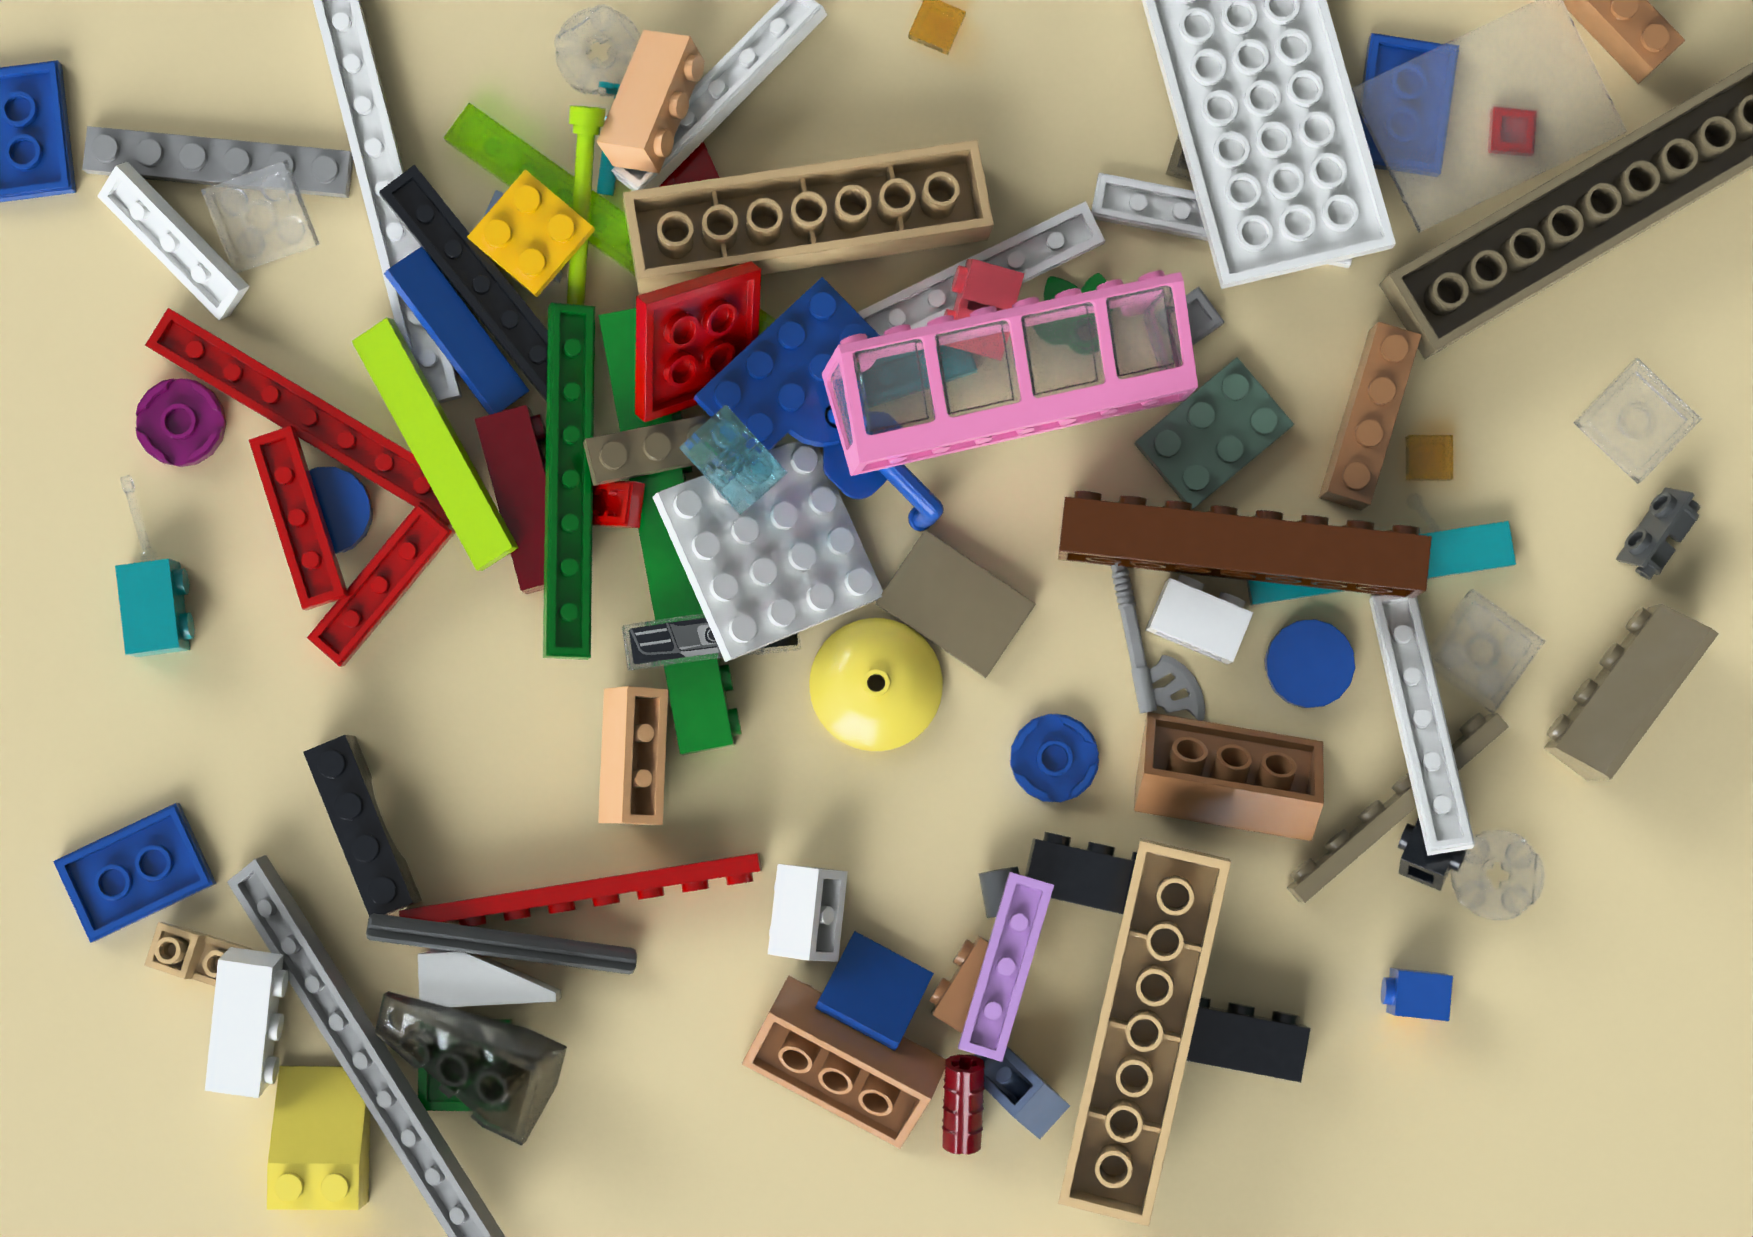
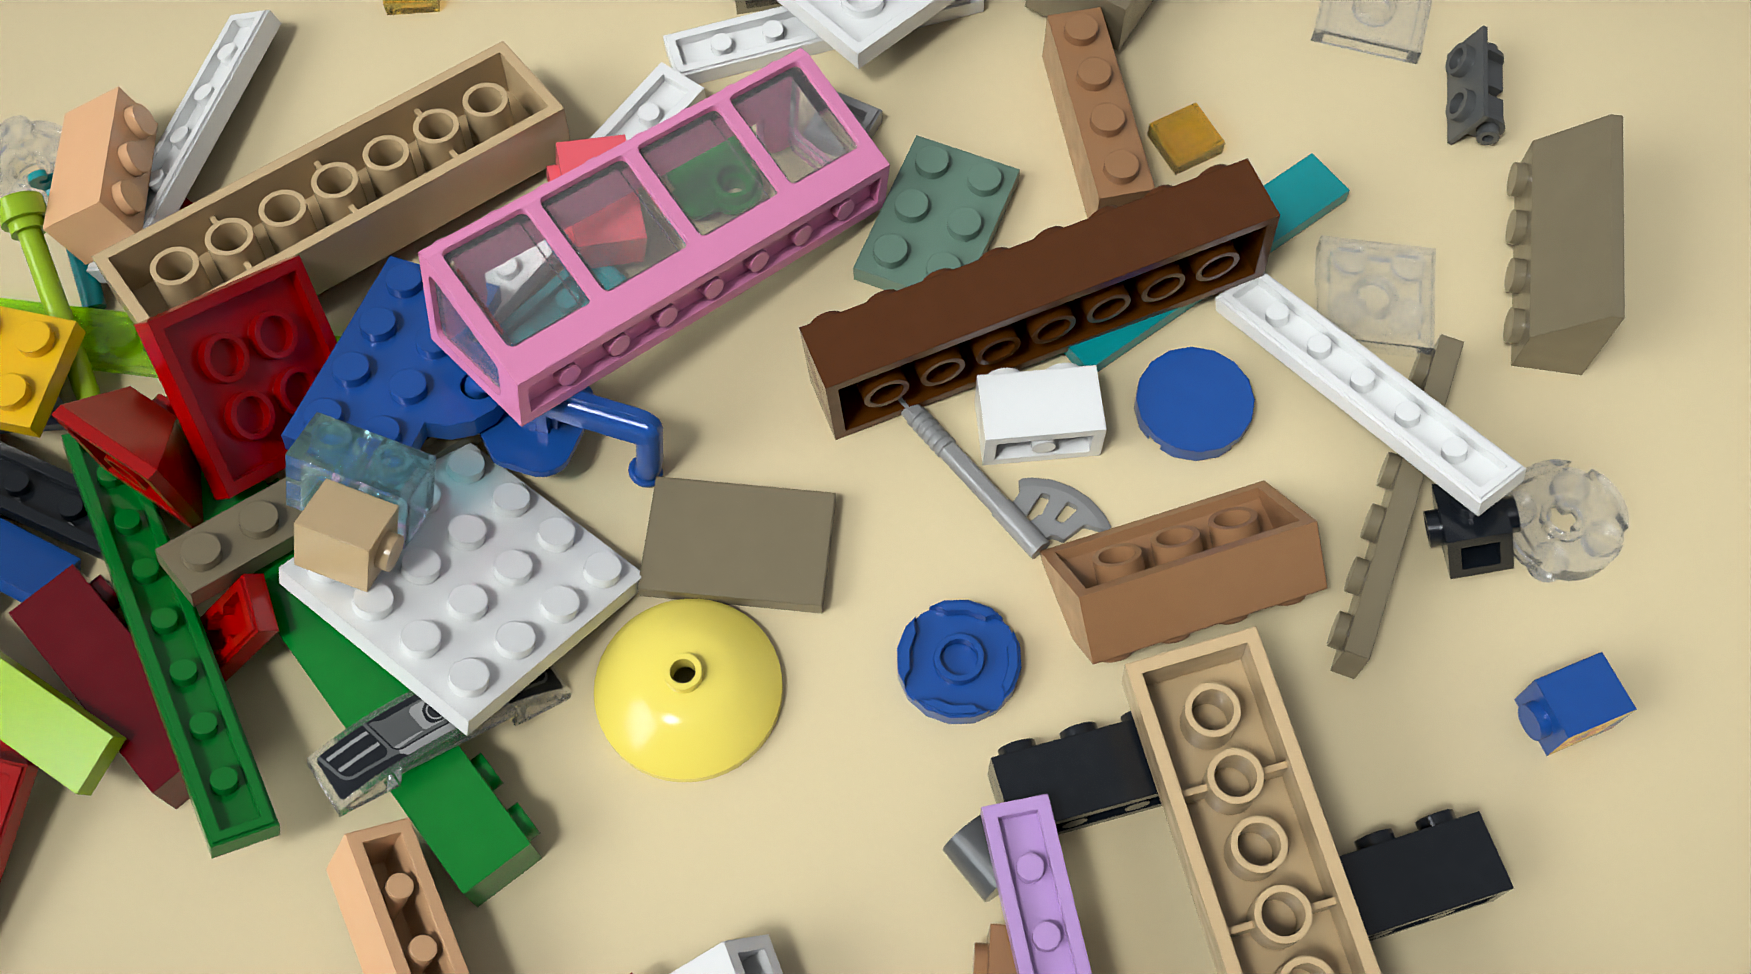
camera: 25 degrees left, 20 degrees down
none -> red slope [51,386,204,529]
none -> tan brick [294,478,404,592]

